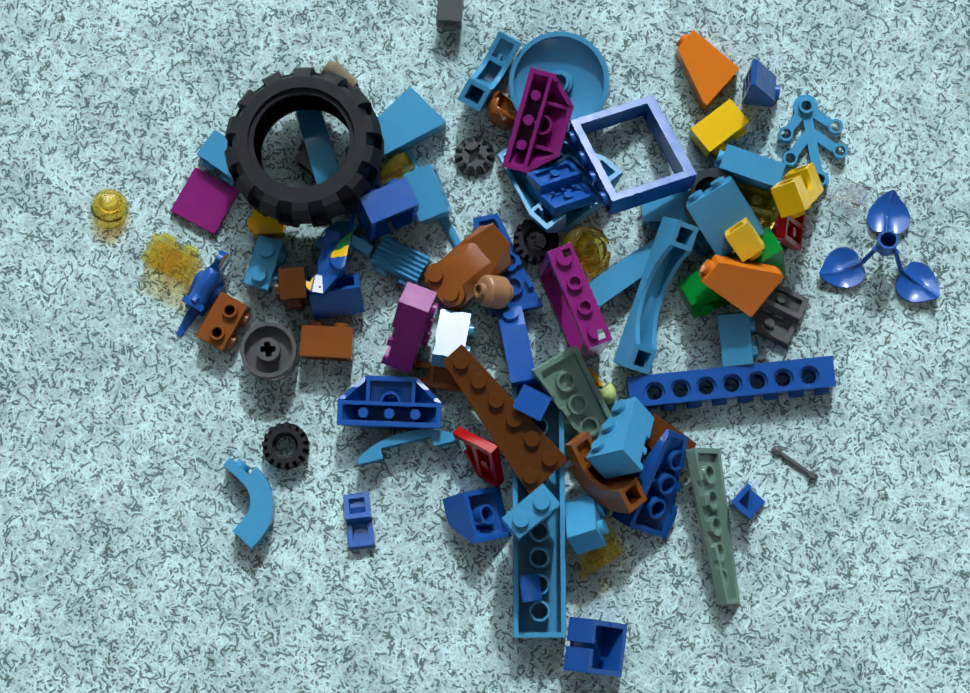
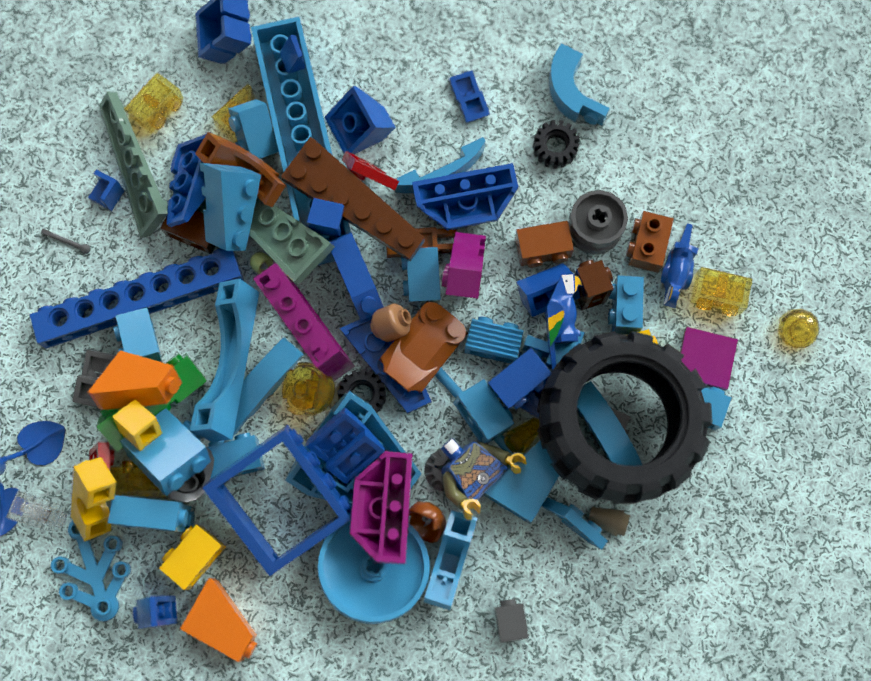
camera: 165 degrees right, 5 degrees down
dark azure brick [502,483,561,542] -> none
none -> clear yellow brick [124,72,184,134]
none -> torso [440,438,527,520]
none -> dark azure wing [542,497,608,550]

